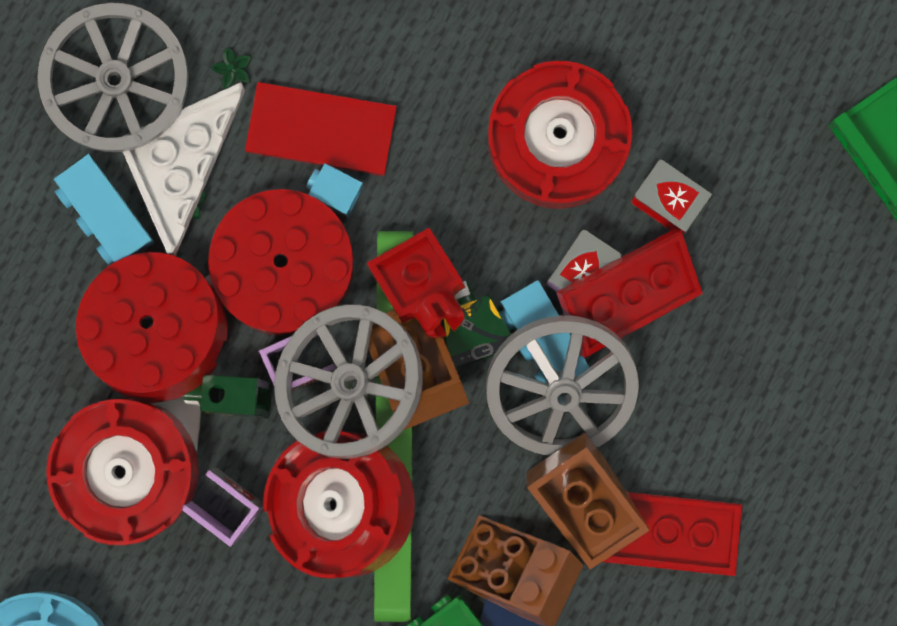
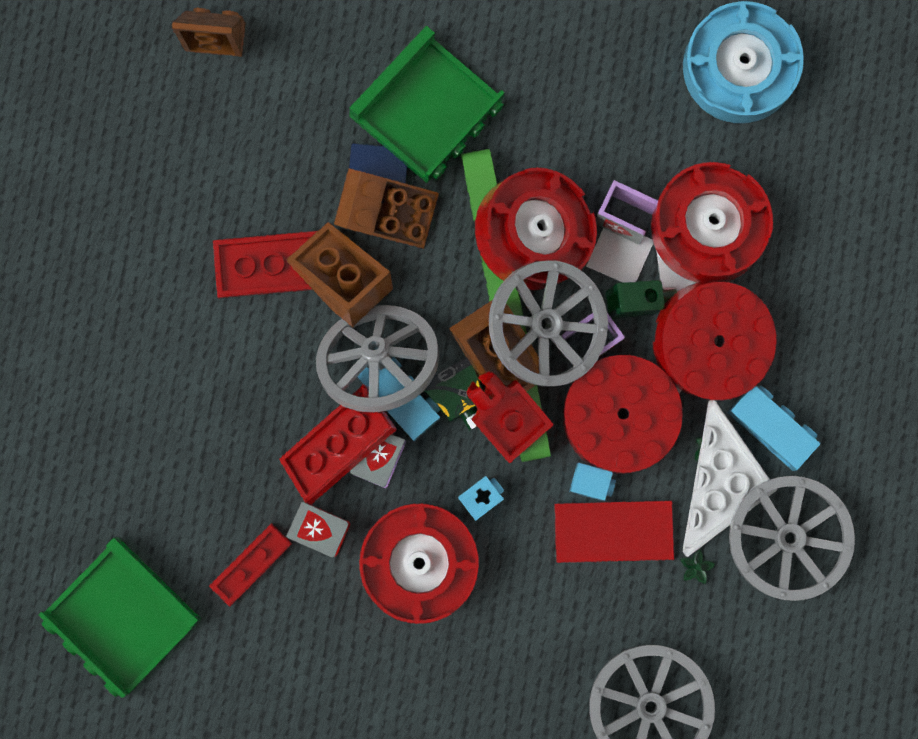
camera: 170 degrees right, 0 degrees up
none -> red tile [209,523,292,607]
none -> medium azure brick [458,476,504,521]
none -> white sticker [586,228,653,283]

